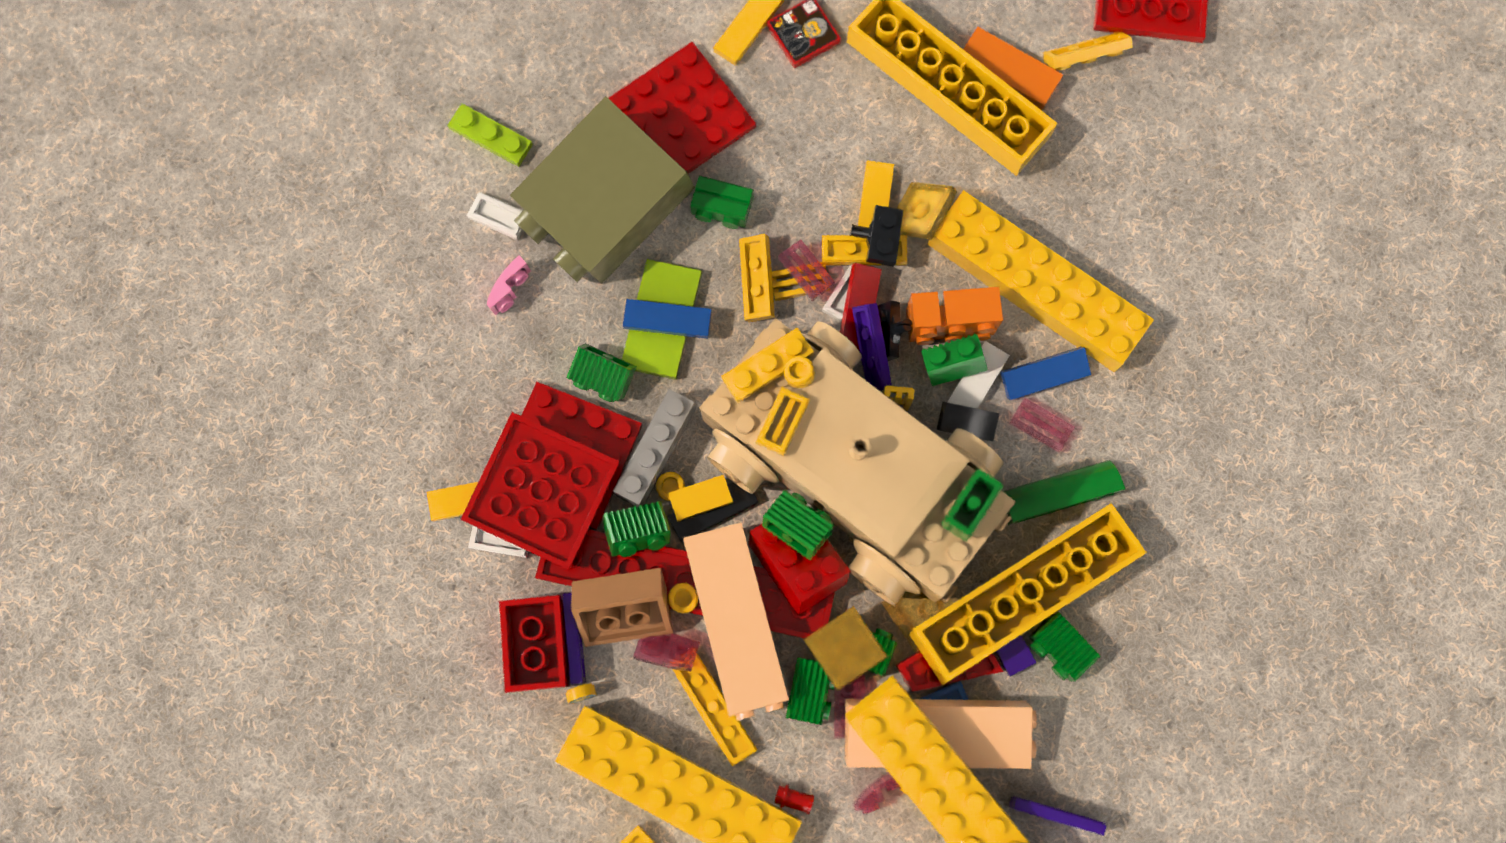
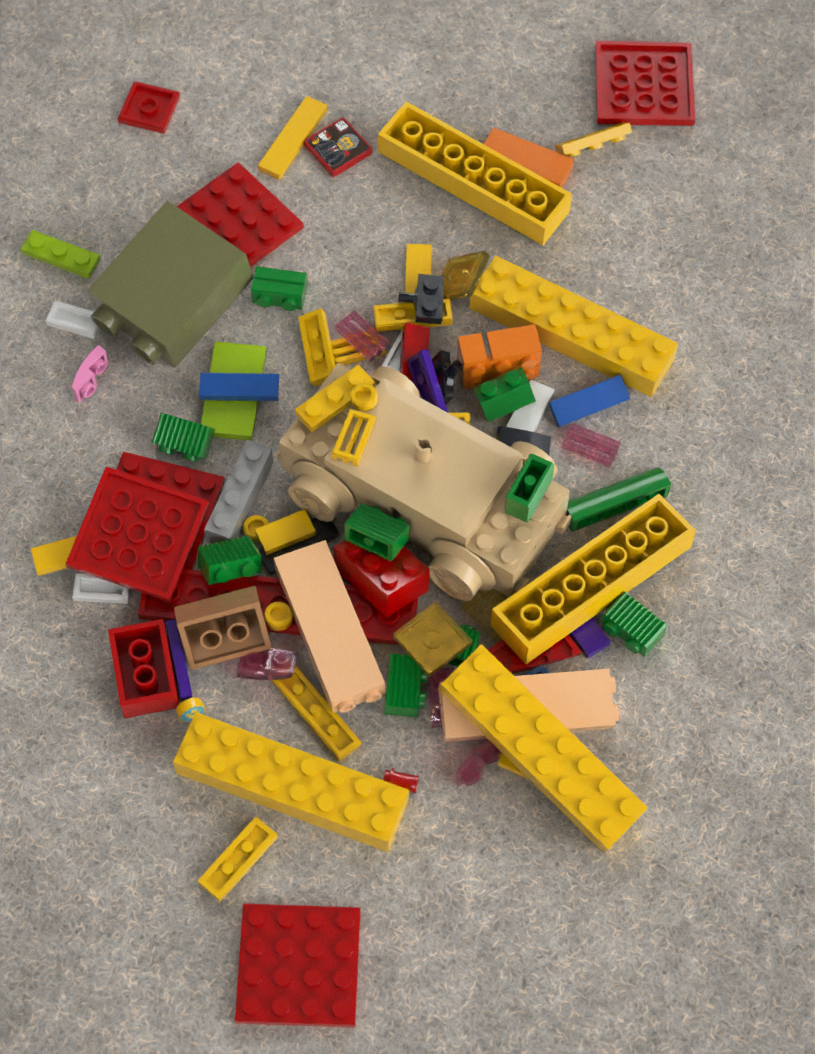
camera: 10 degrees left, 15 degrees down
dark purple tile [1009,796,1107,836] -> none

